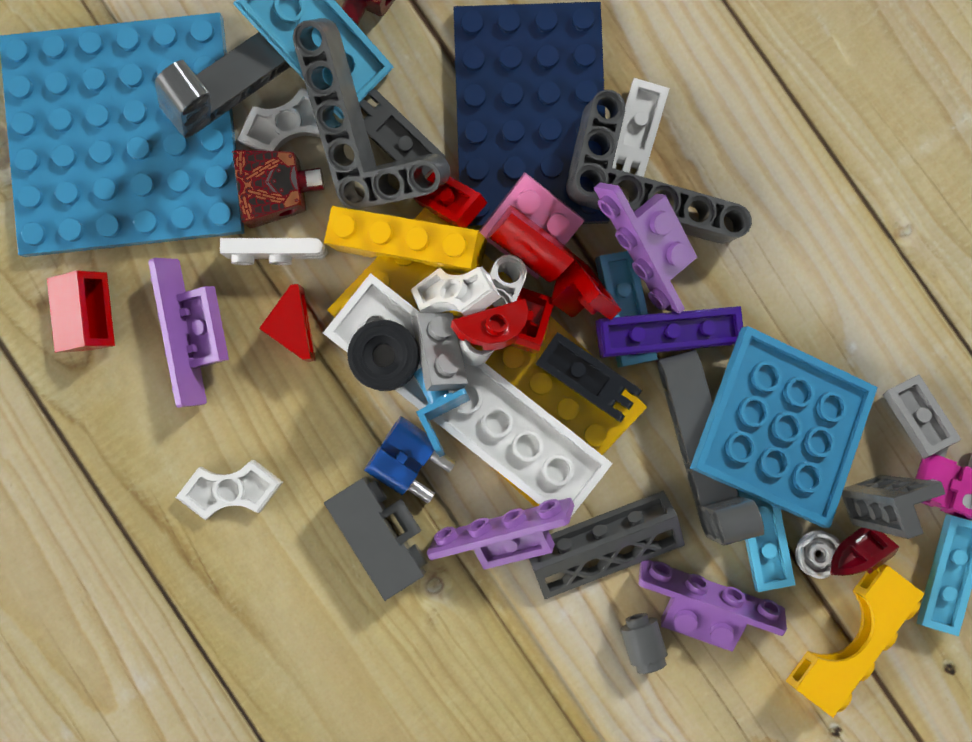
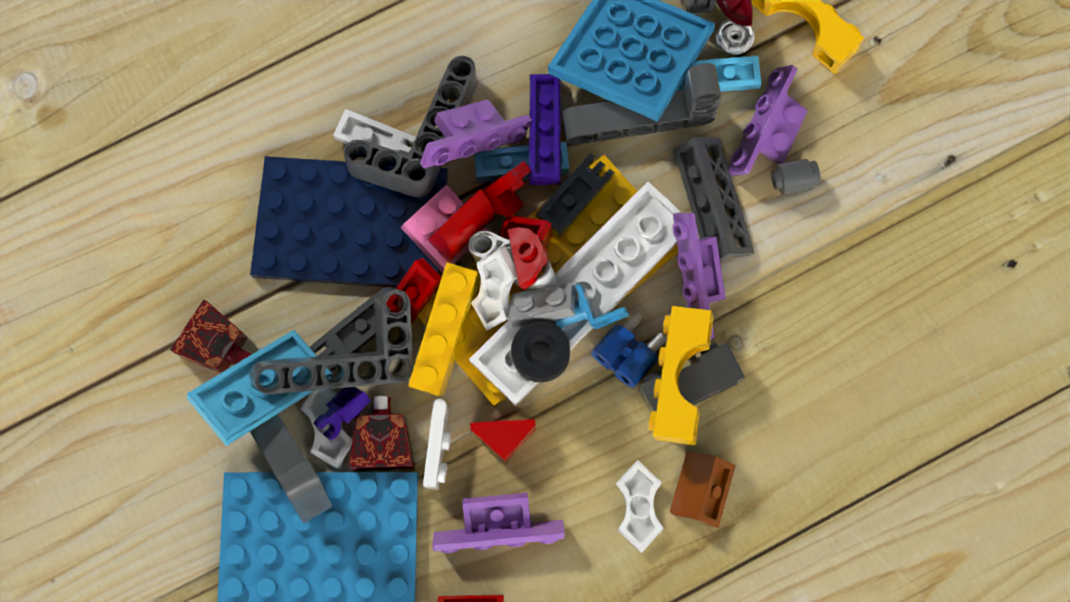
camera: 75 degrees left, 10 degrees down
none -> dark purple plate [313,387,371,441]
none -> yellow arch [649,306,714,446]
none -> dark orange panel [670,452,736,528]

